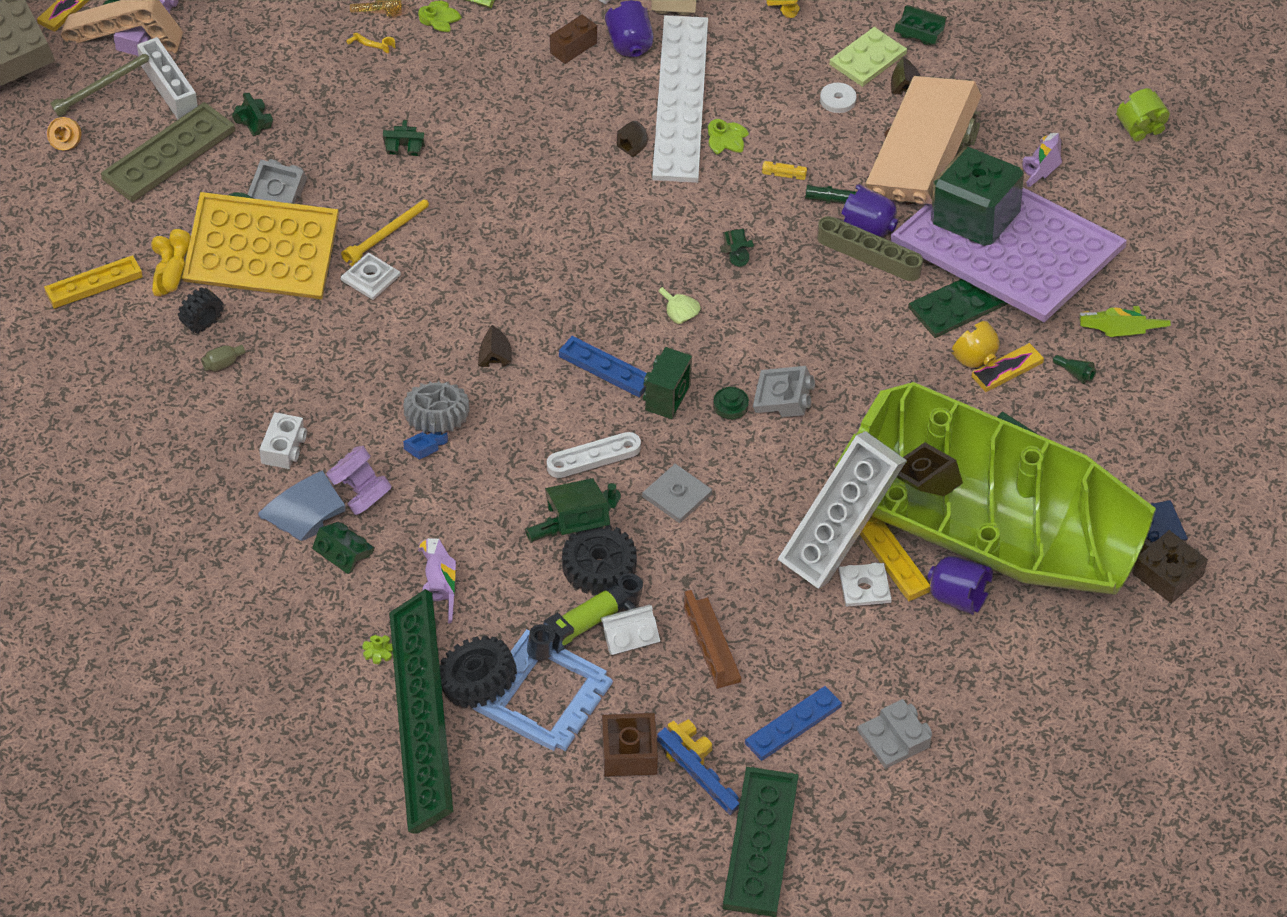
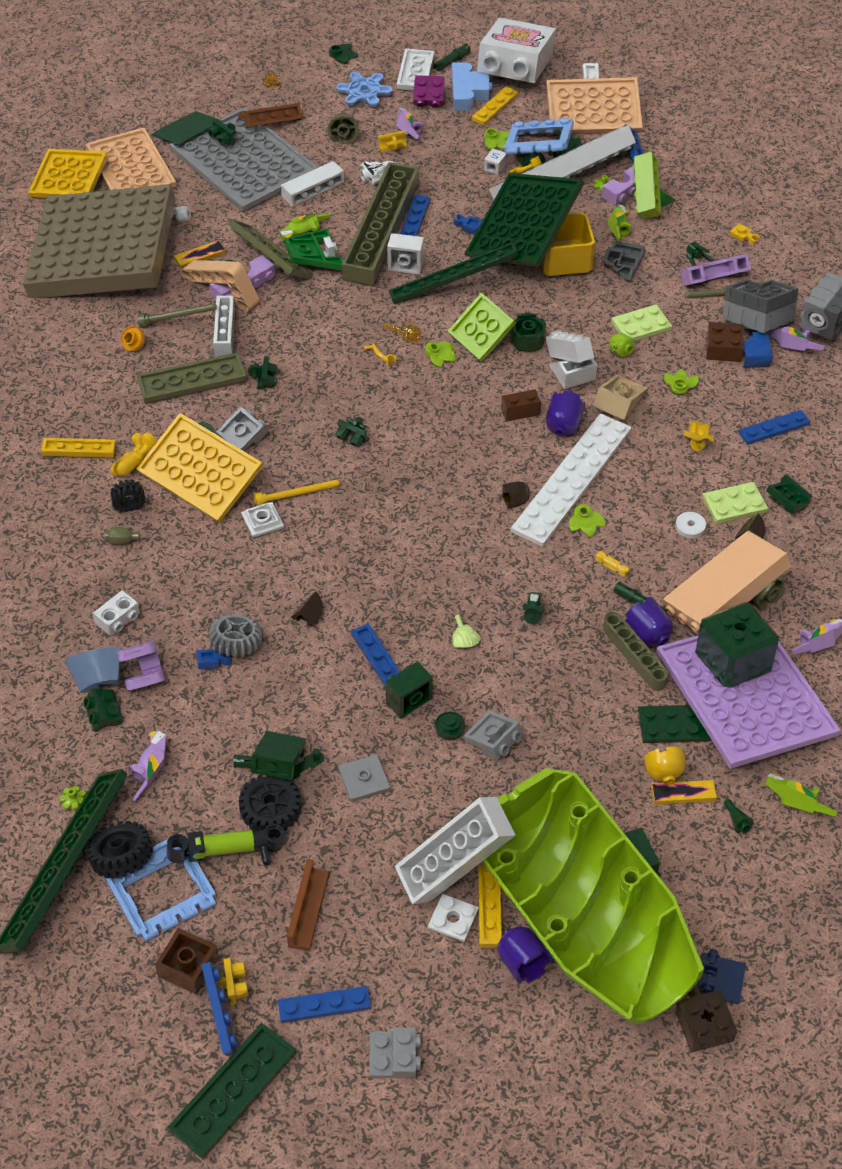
camera: 30 degrees right, 0 degrees up
white plate [547,432,641,478] -> none
white plate [601,605,660,655] -> none
dark brown slope [896,442,963,497] -> none

